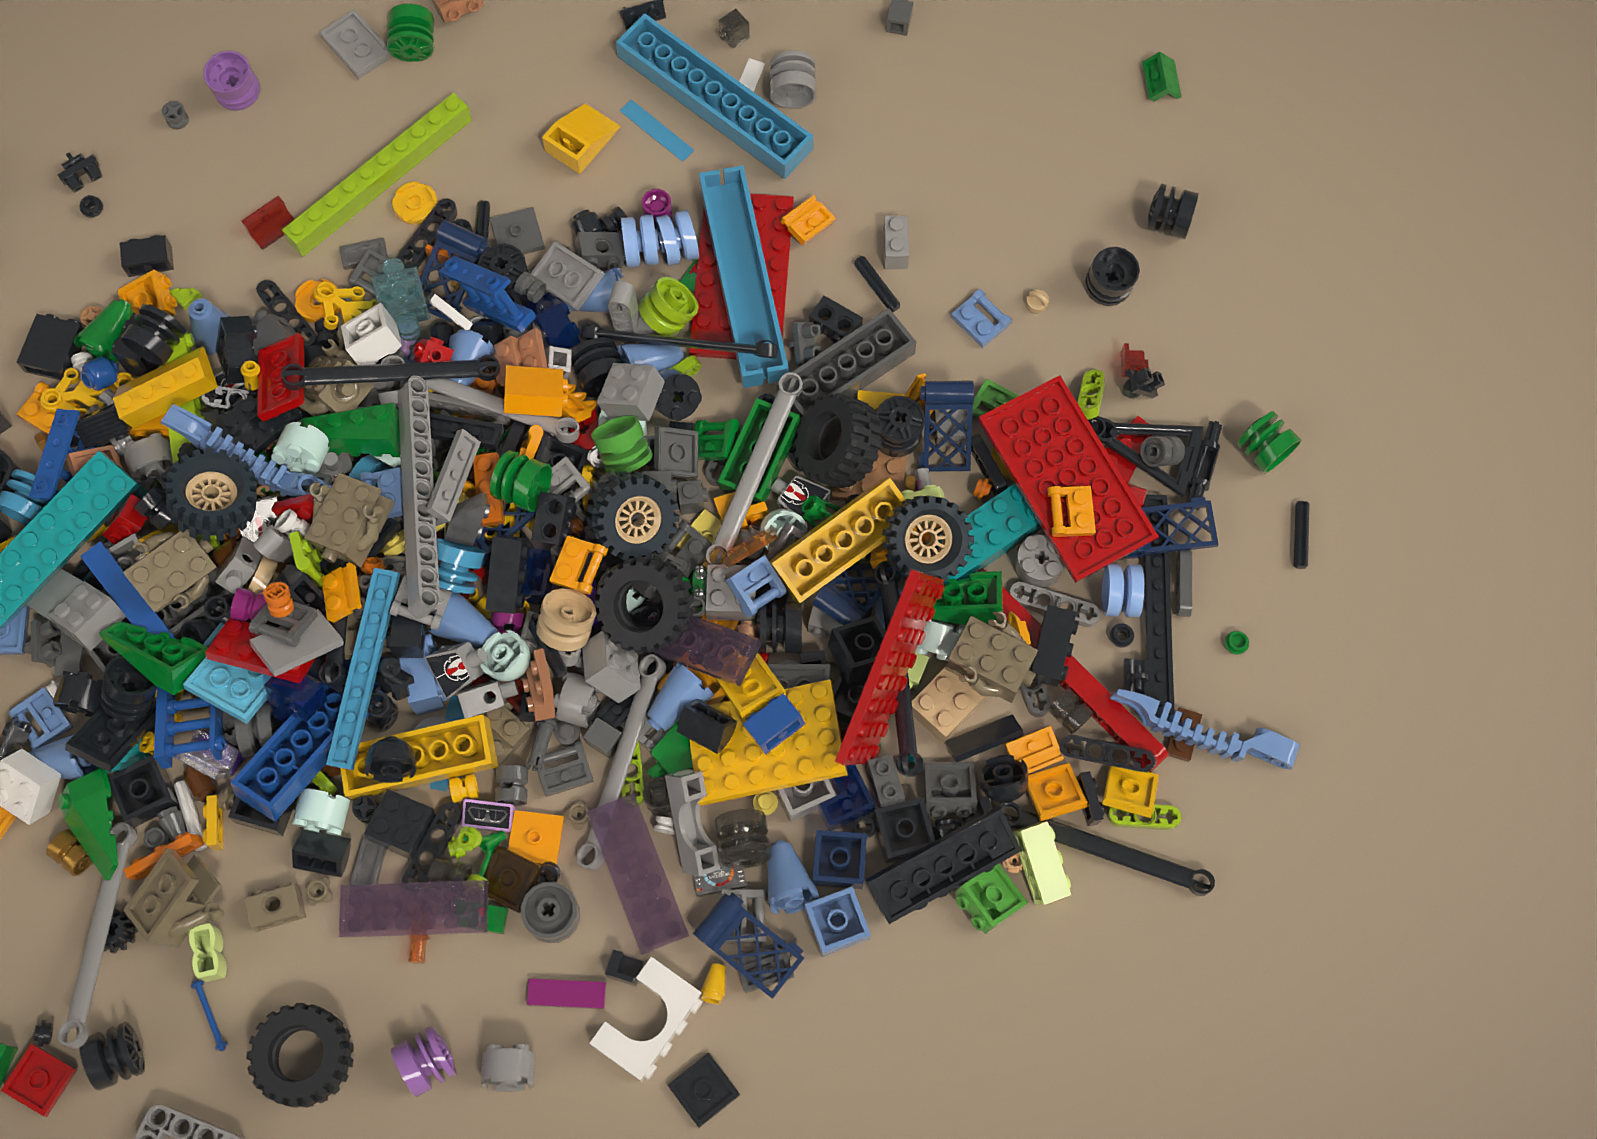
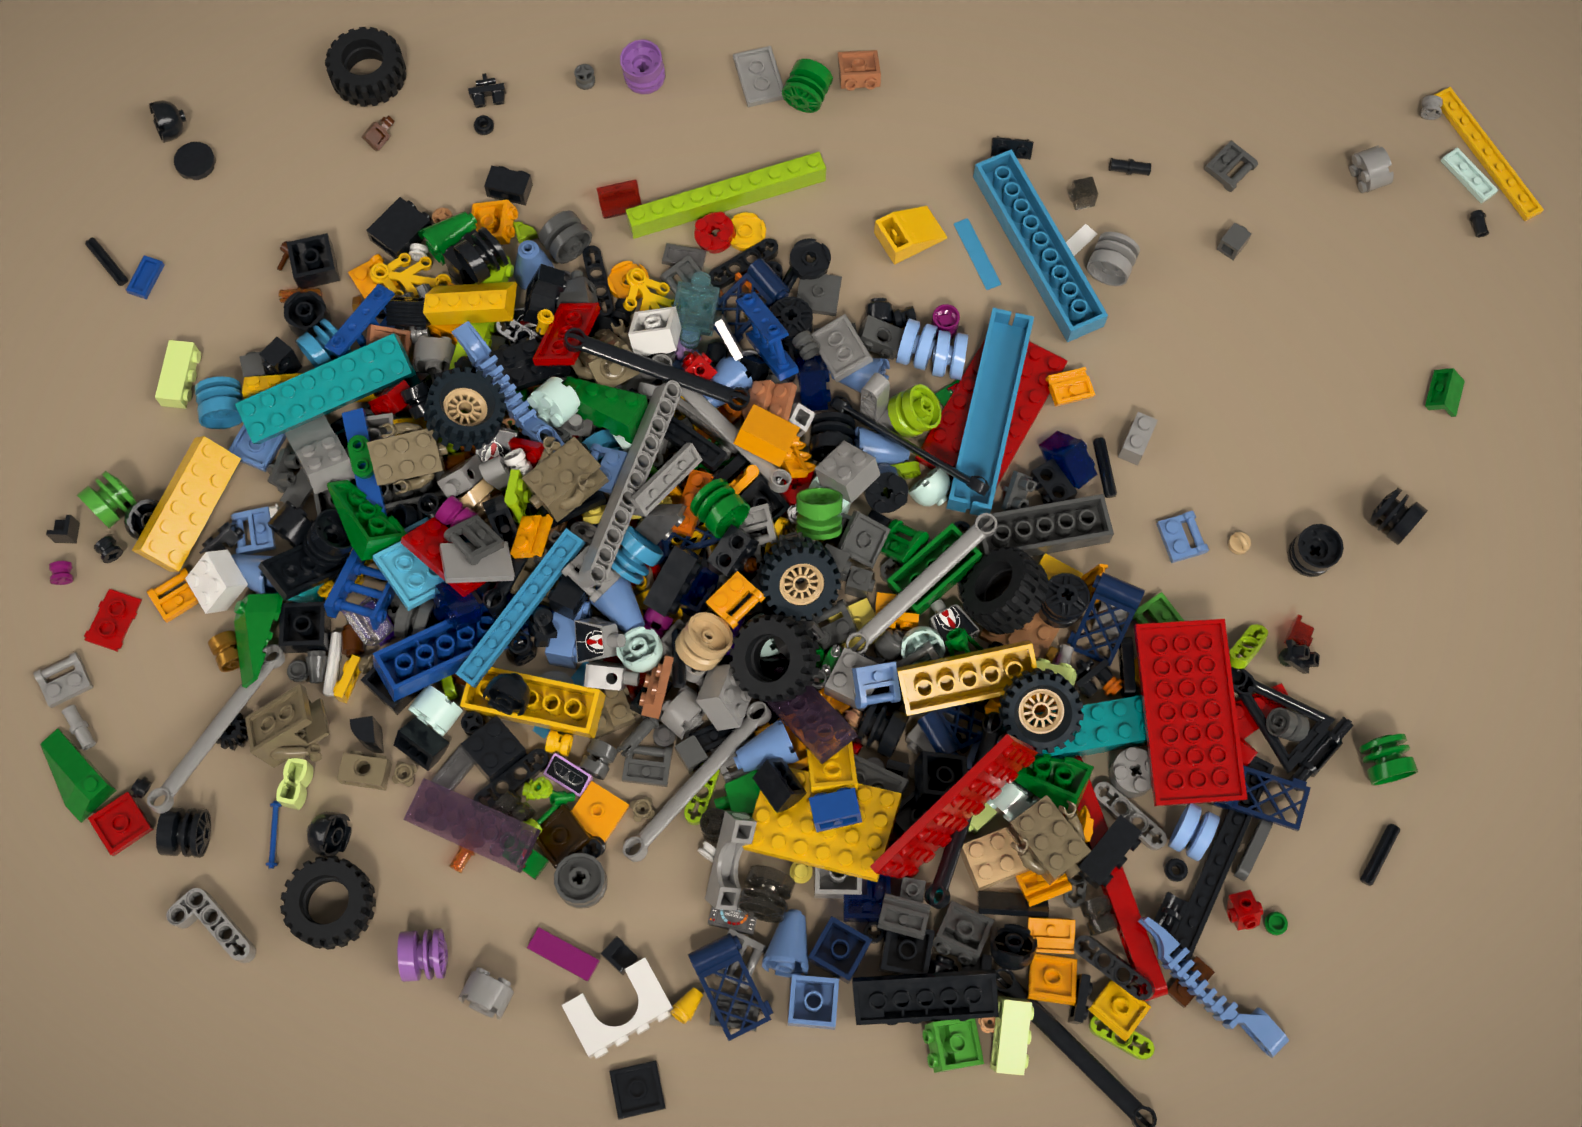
camera: 25 degrees right, 0 degrees up
blue head [80,356,118,391] -> none
orange plate [123,832,204,881] -> none
orange wheel [263,582,294,618] -> none
orange plate [360,557,386,576] -> none
clear purple plate [586,793,689,955] -> none
clear orange plate [723,529,778,568] -> none
light orange plate [1047,486,1096,537] -> none
none -> black cylinder [307,812,351,858]
none -> green plate [347,435,374,479]
none -> black brick [350,716,384,753]
none -> dark grey wheel [538,210,592,264]
none -> red plate [694,212,736,254]
none -> black plate [789,238,831,280]
none -> dark grey plate [877,893,931,940]
none -> light aqua cylinder [908,467,951,507]
none -> light orange plate [1015,870,1072,907]
none -> clear blue brick [1038,431,1098,489]
none -> black hips [1074,659,1114,698]
none -> red brick [1227,889,1263,931]

